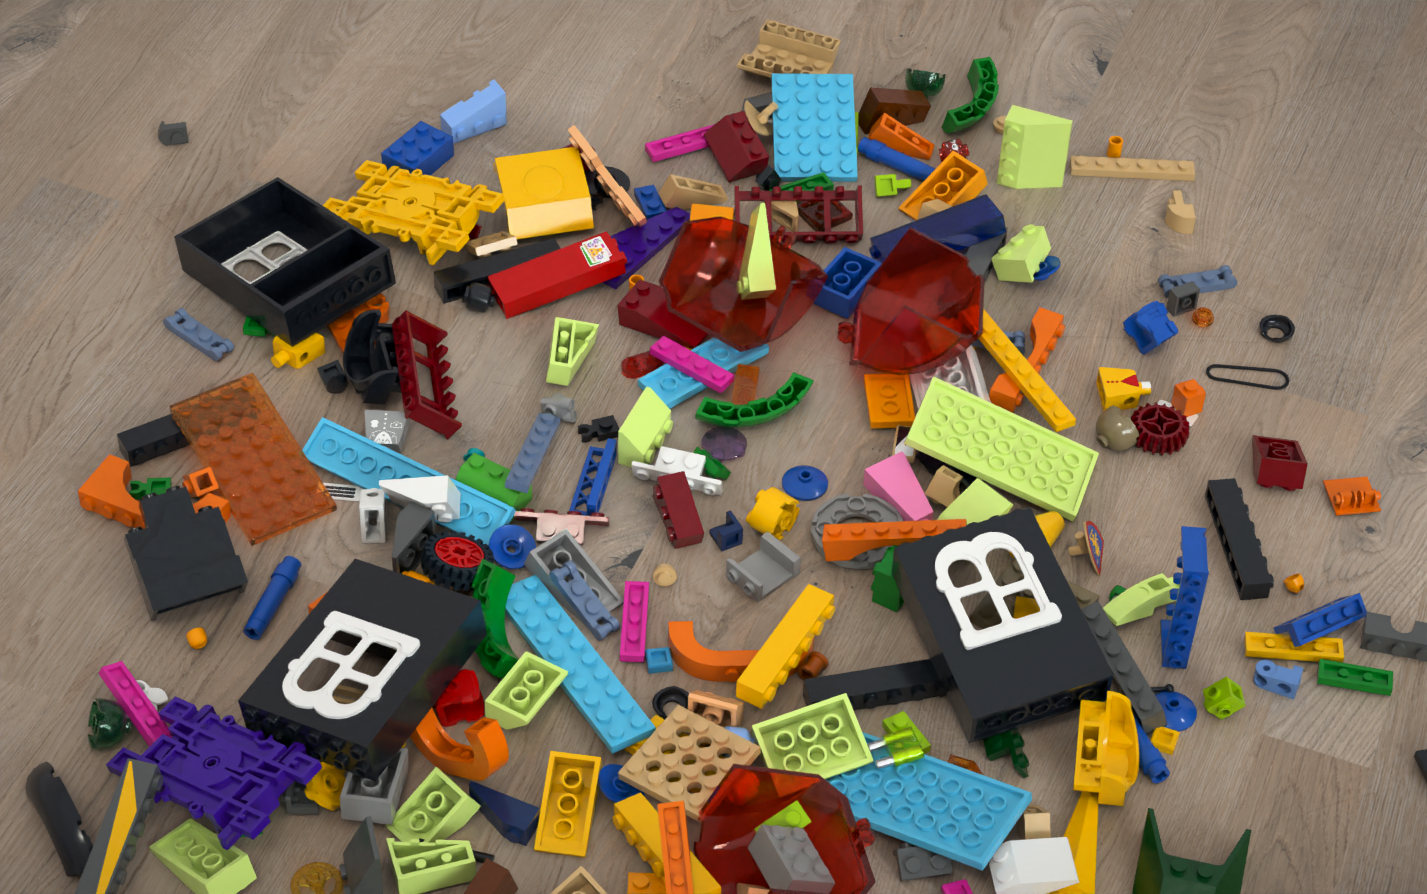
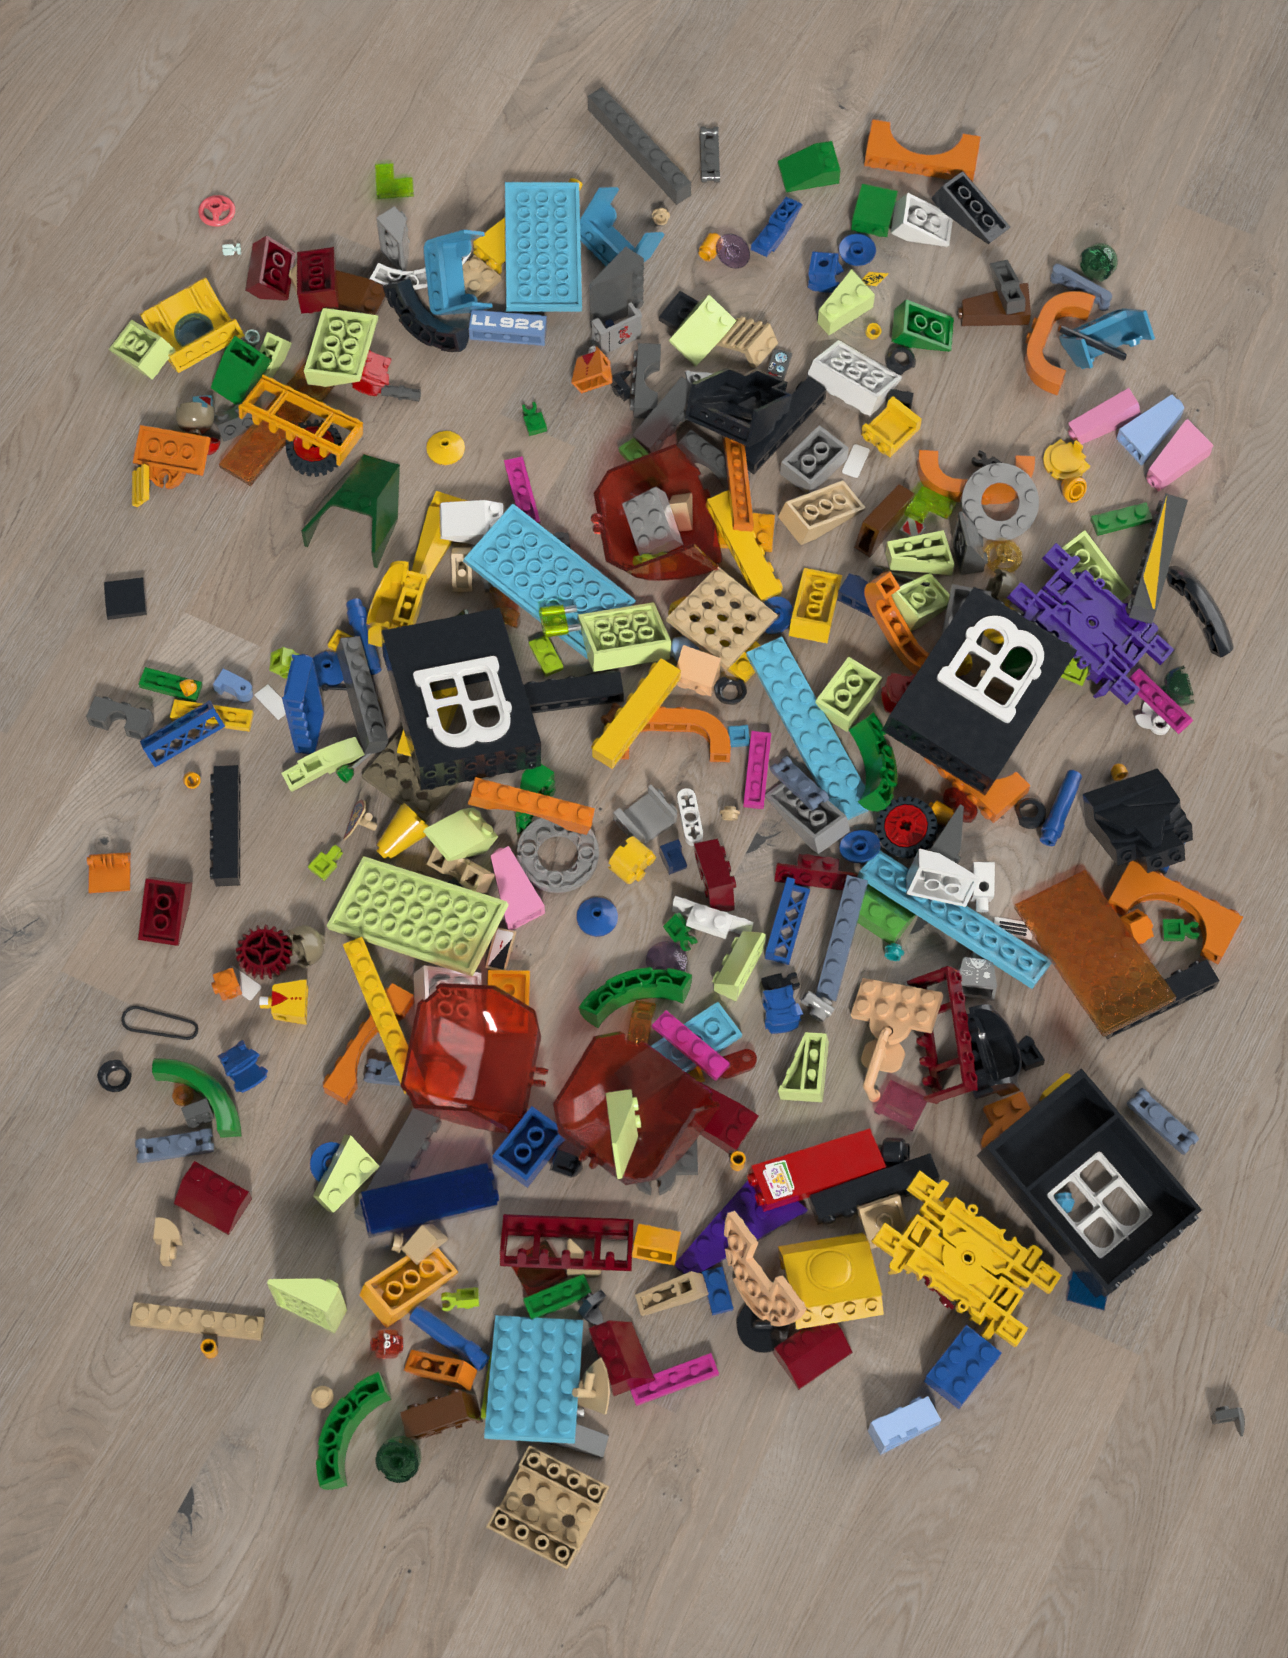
camera: 175 degrees left, 20 degrees up
none -> green brick [152,1058,242,1138]
none -> dark red slope [174,1161,252,1235]
none -> light orange hinge [180,679,197,697]
none -> white sticker [254,684,286,720]
none -> lime plate [308,845,343,881]
none -> white beam [677,788,703,846]
none -> blue piece [761,985,803,1034]
none -> light nougat plate [851,978,943,1102]
none -> clear pink plate [874,1080,927,1132]
none -> dark tan cylinder [986,568,1019,606]
none -> black piece [1014,798,1046,829]

